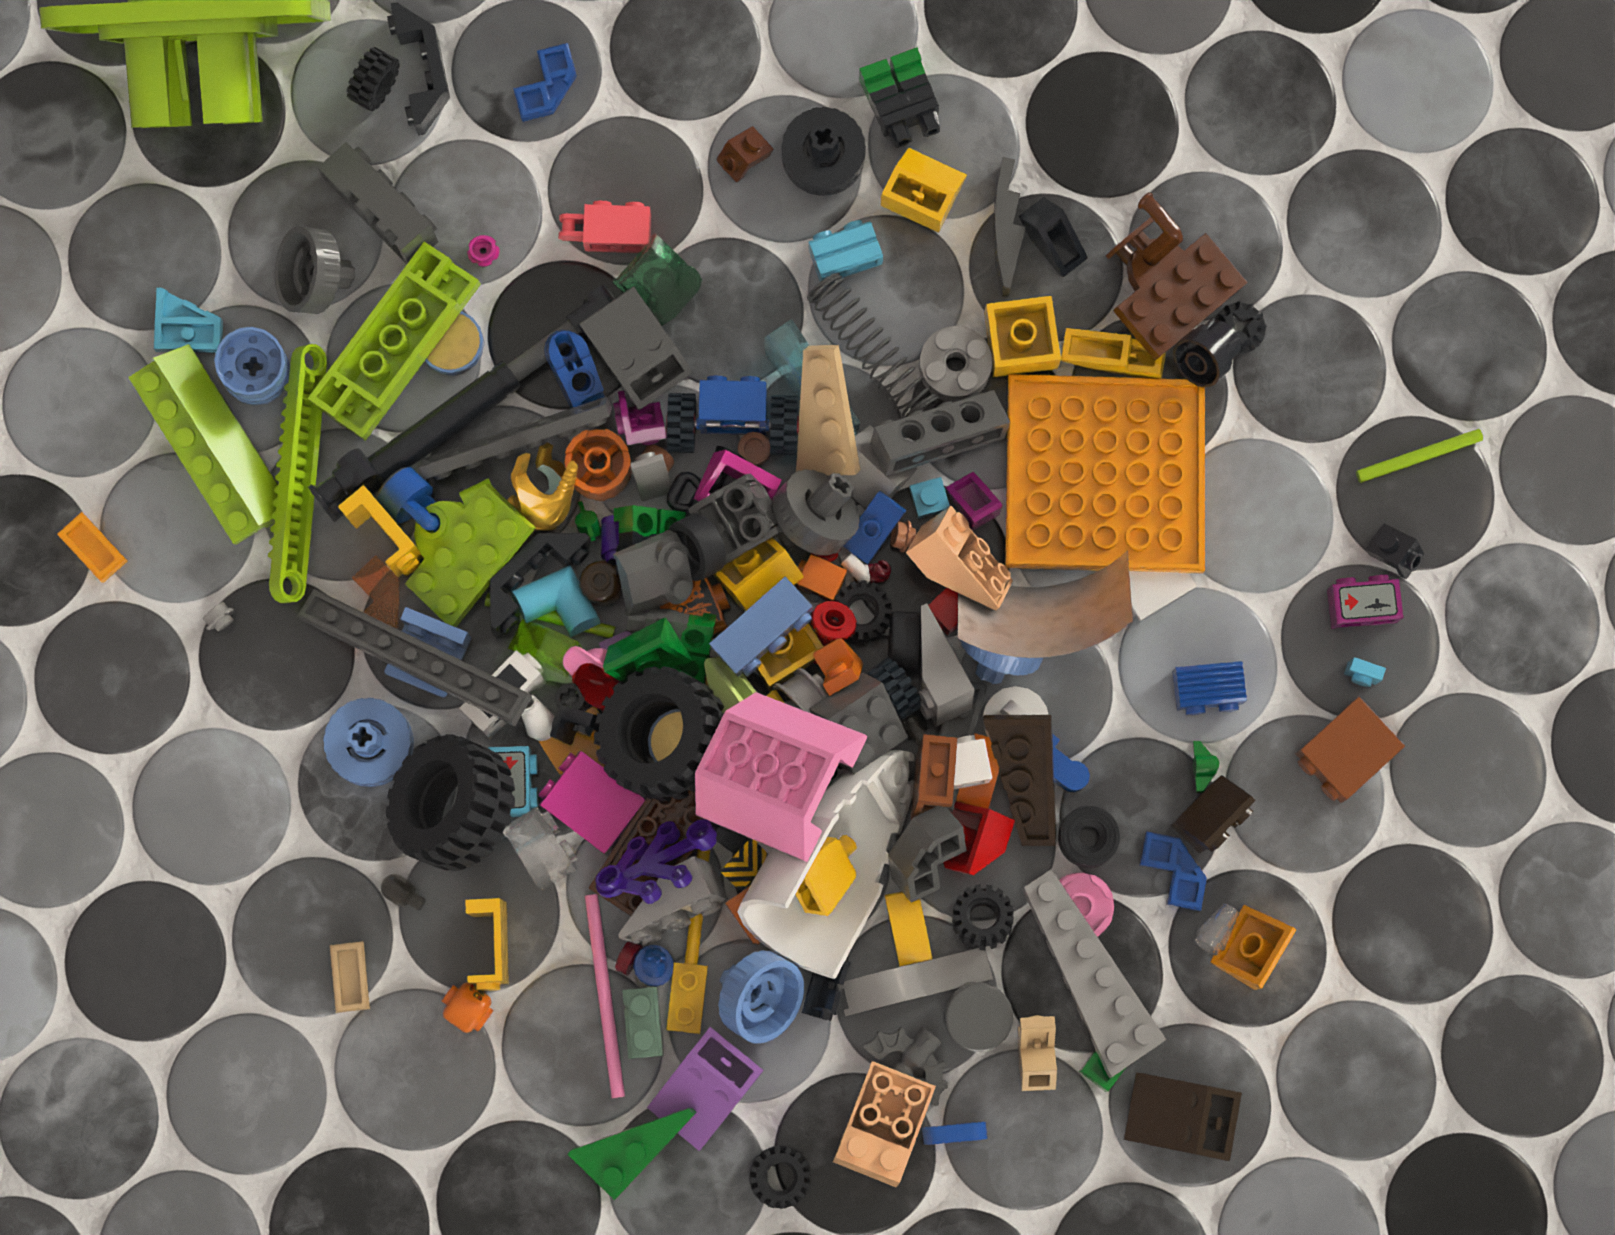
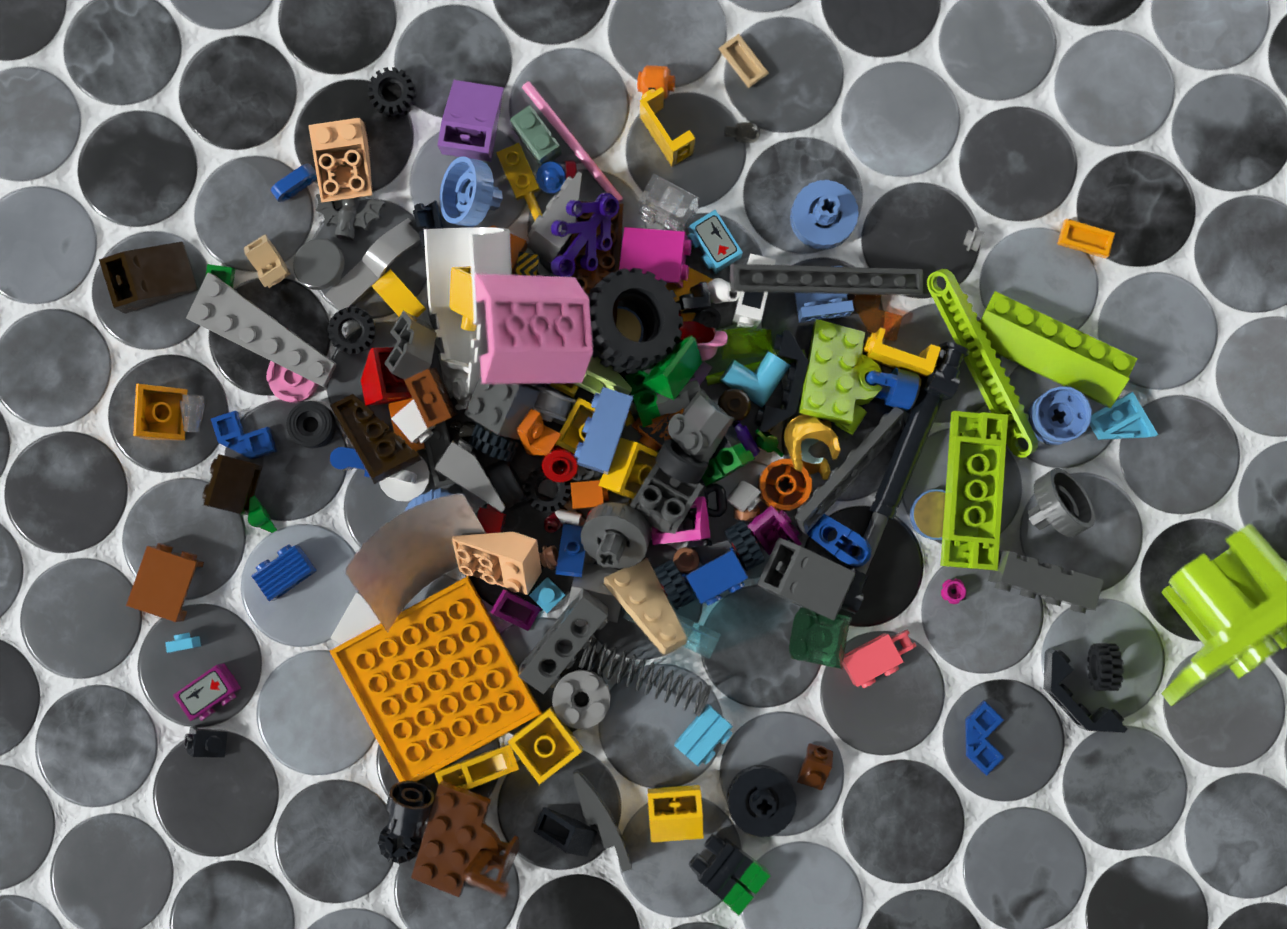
camera: 150 degrees right, 5 degrees up
black tyre [386,734,515,871] -> none
green wing [567,1108,697,1200] -> none
lime bar [1356,428,1483,483] -> none

